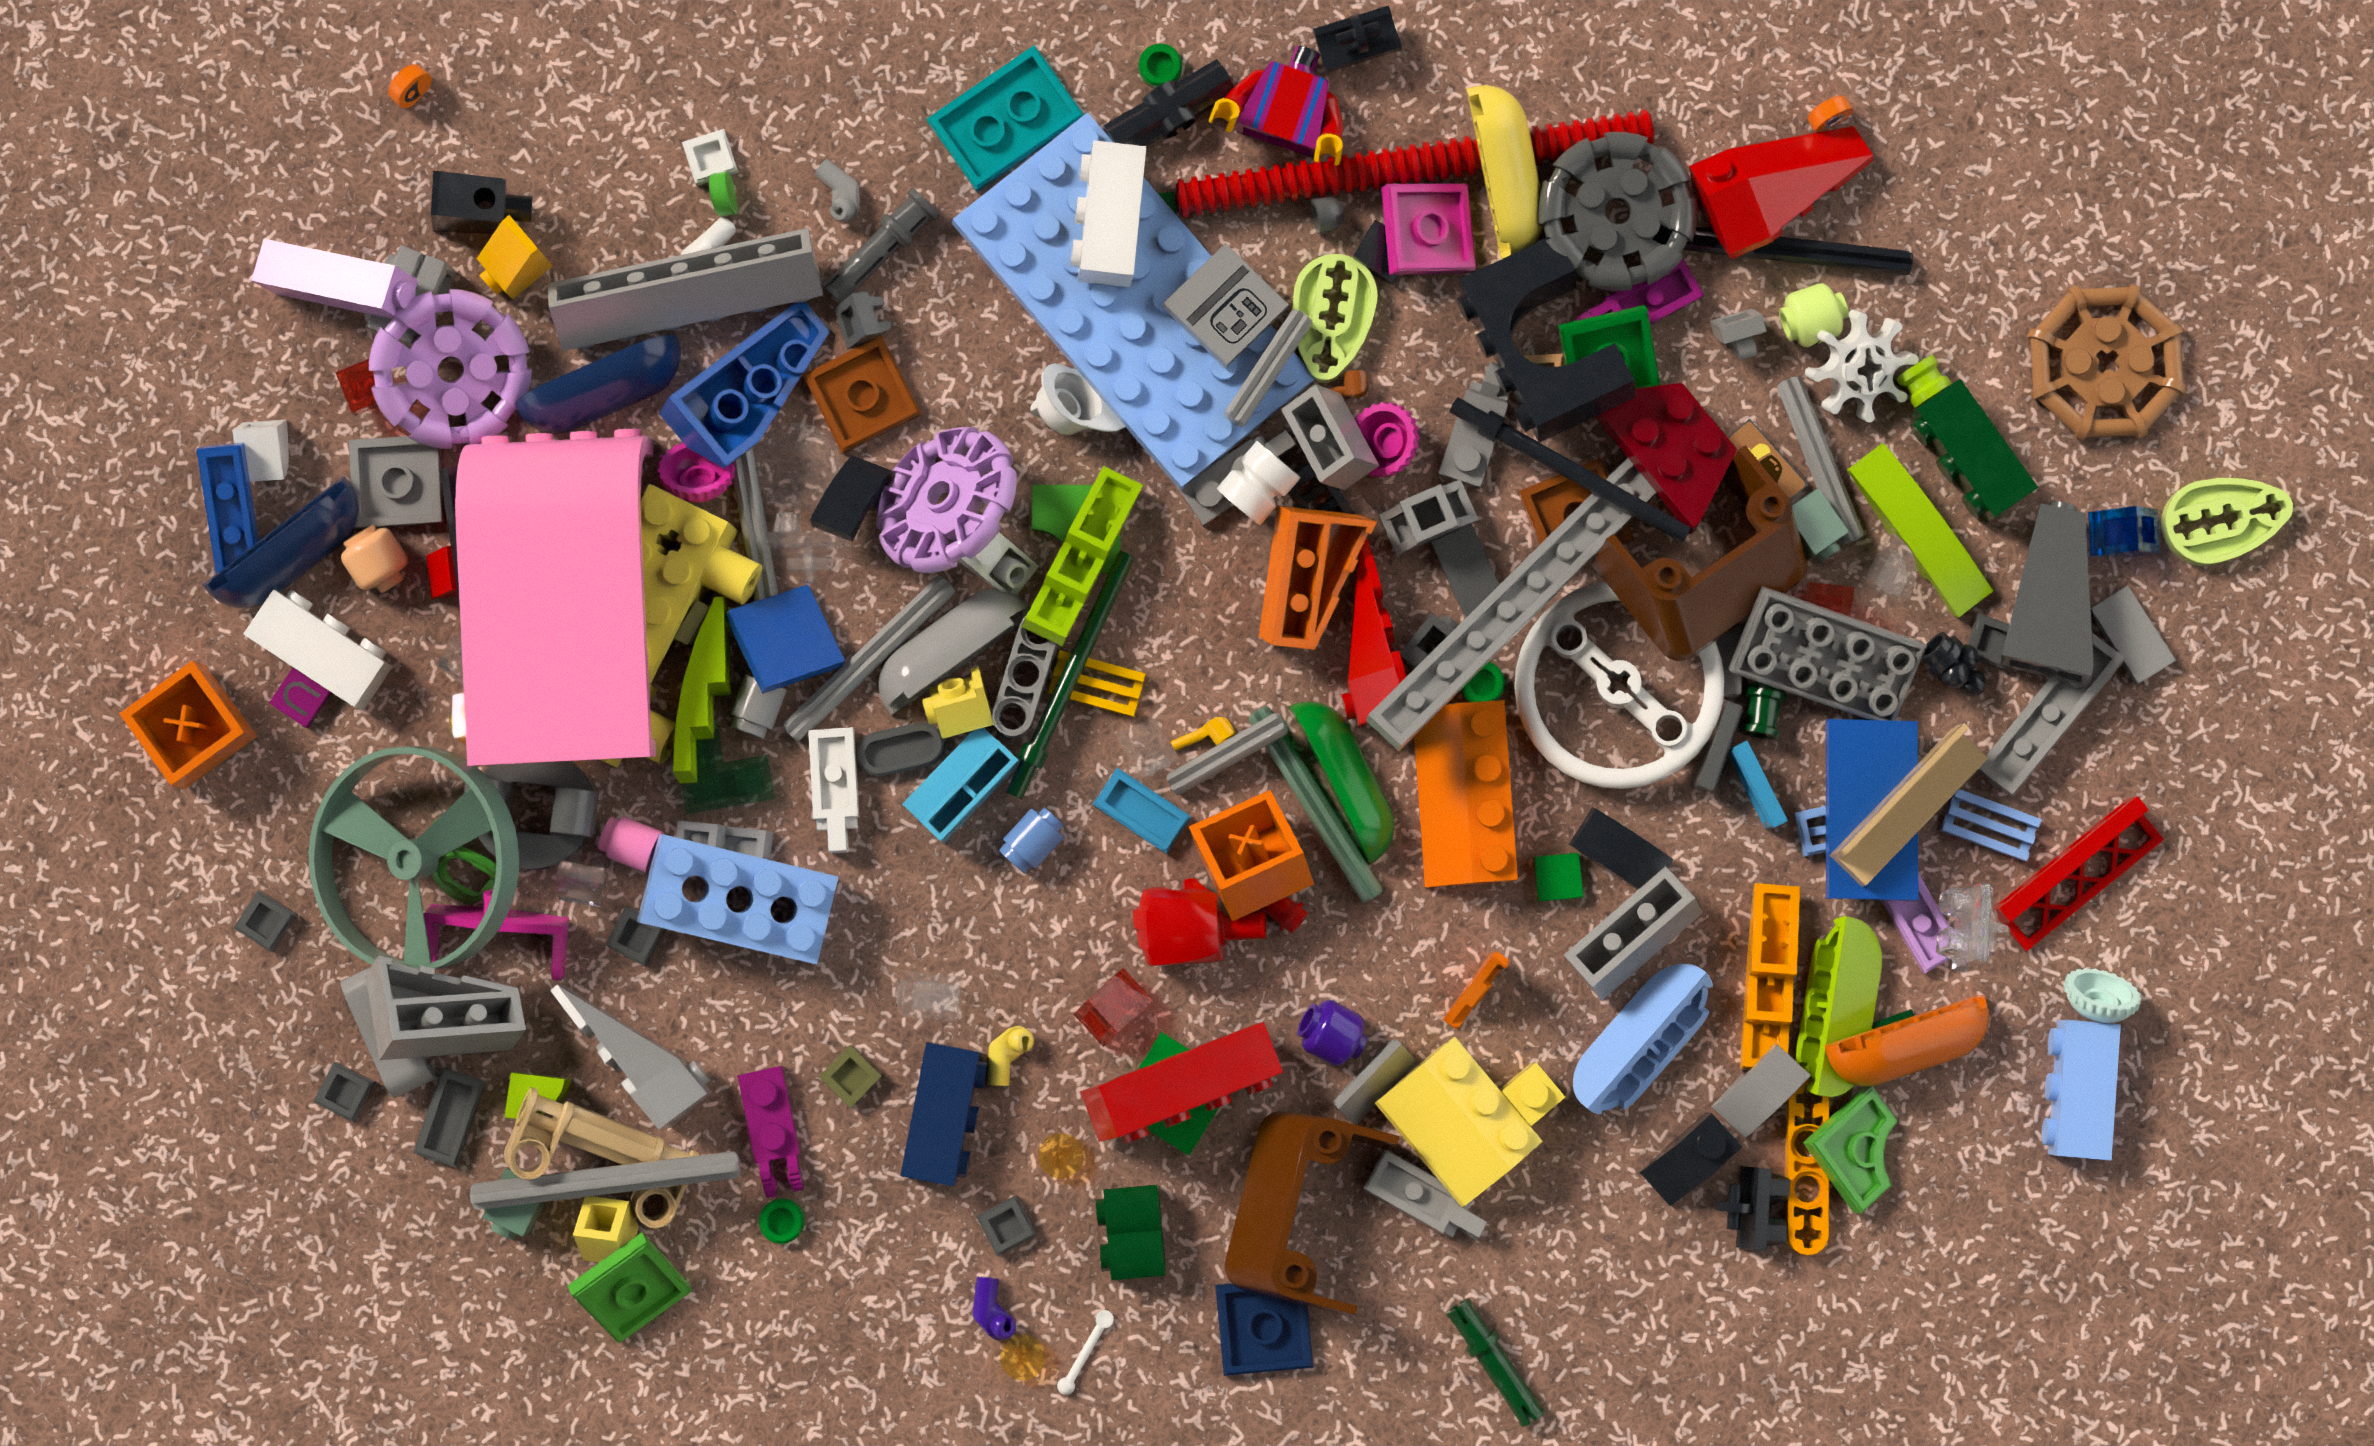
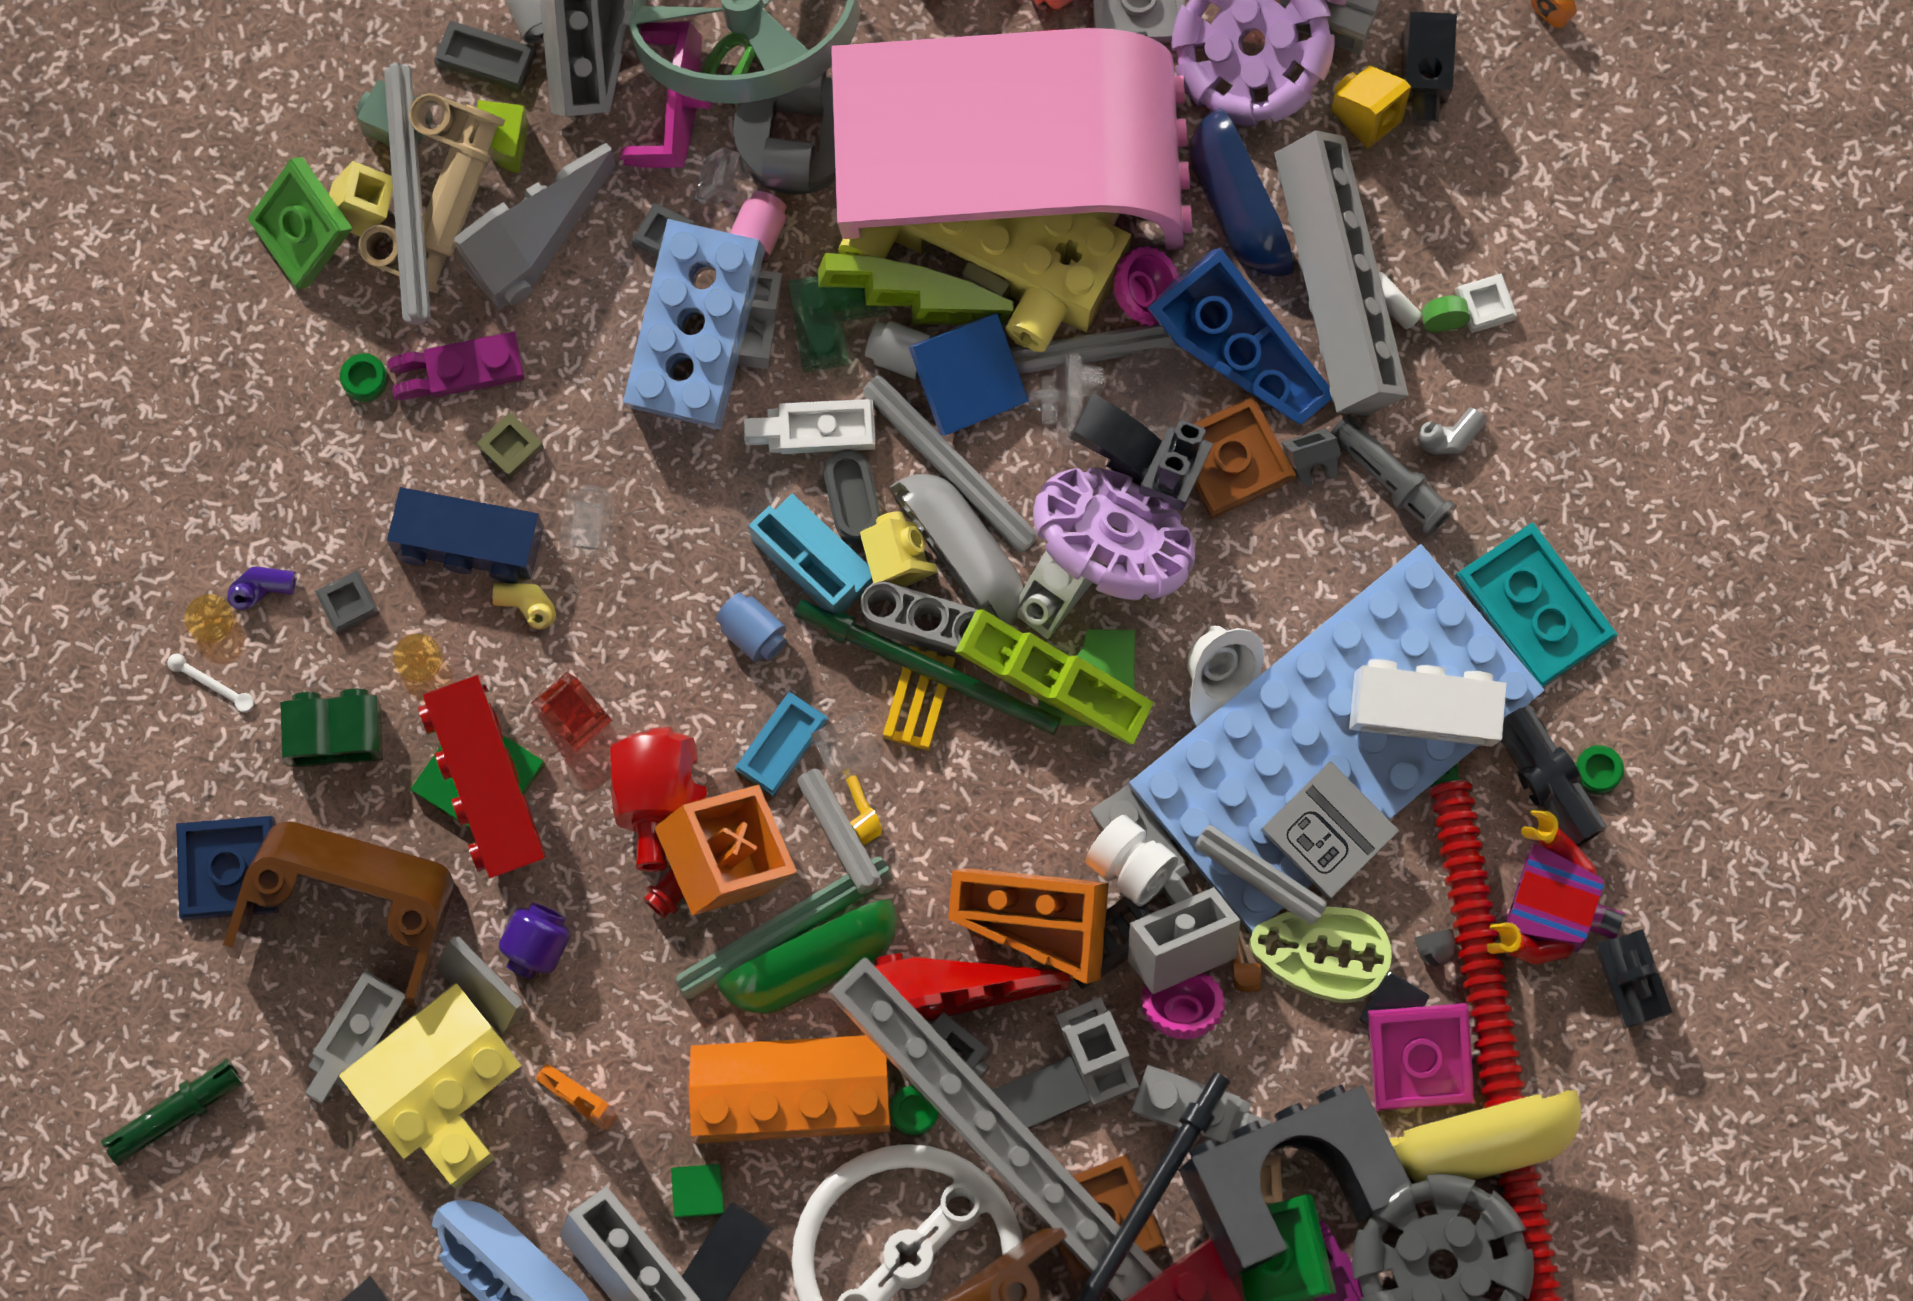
camera: 90 degrees right, 10 degrees down
none -> black hips [1139,420,1213,511]

